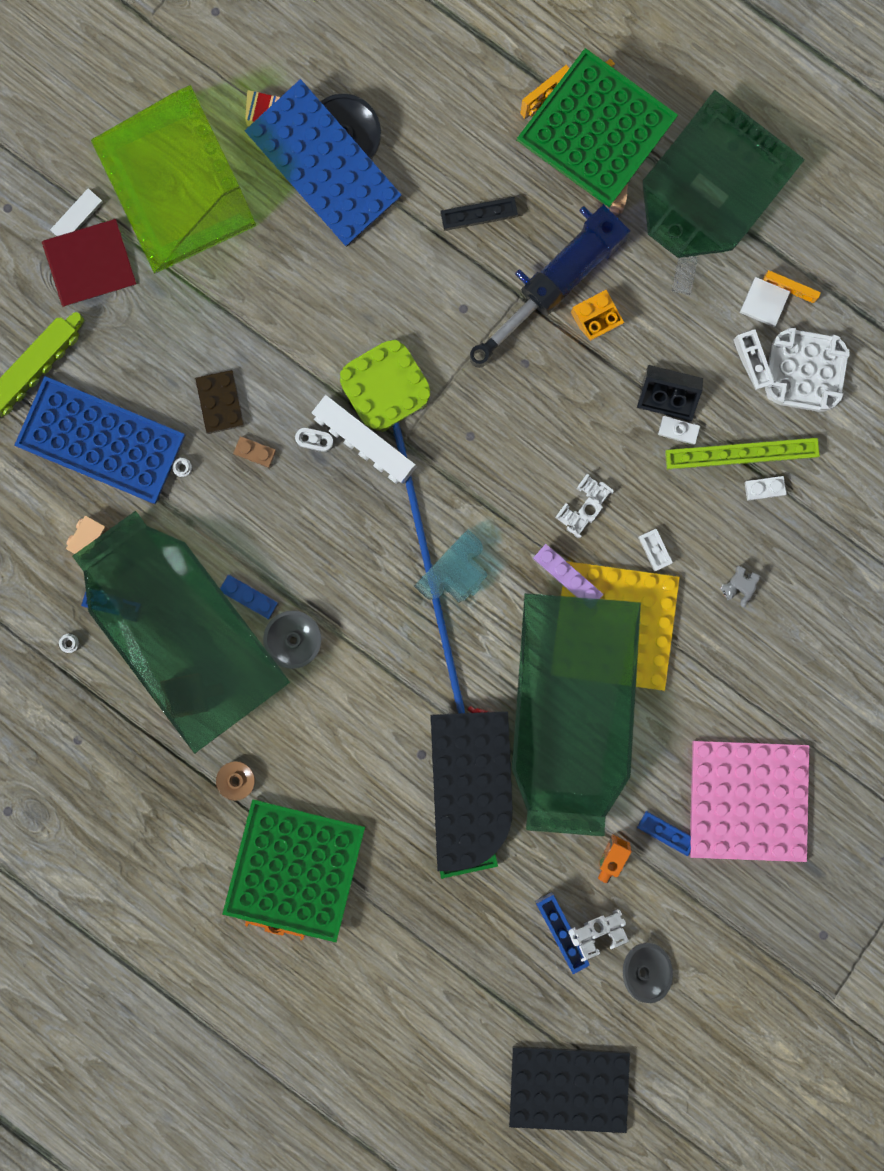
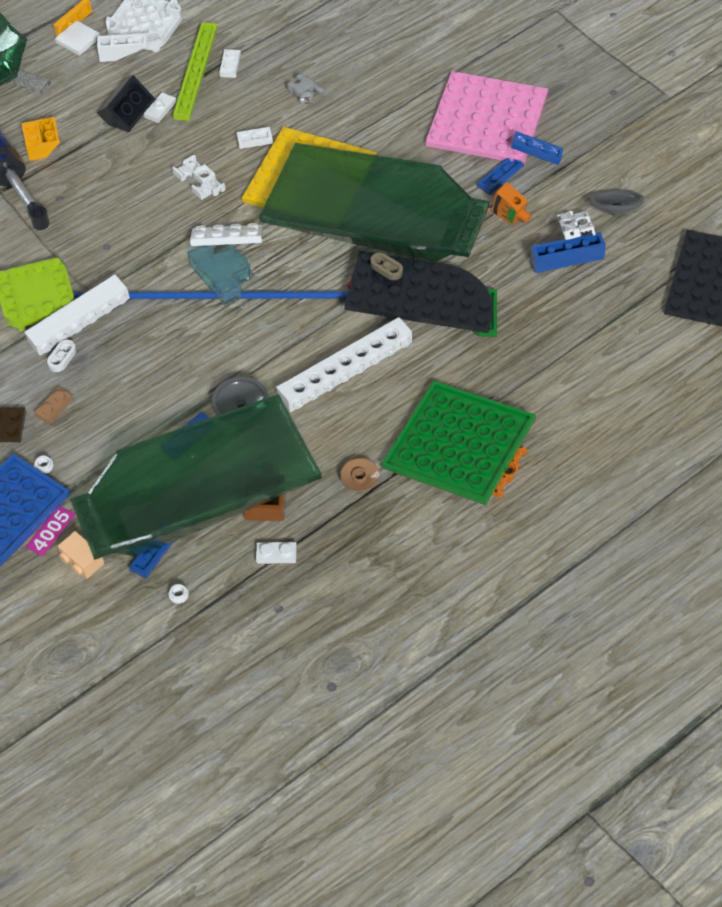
camera: 70 degrees left, 30 degrees down
lavender plate [533,544,604,609] -> none
none -> dark pink sticker [26,506,76,556]
none -> white plate [190,223,263,246]
none -> white plate [256,542,297,564]
none -> white brick [276,317,412,412]
none -> dark tan plate [371,253,403,280]
none -> blue plate [511,131,563,165]

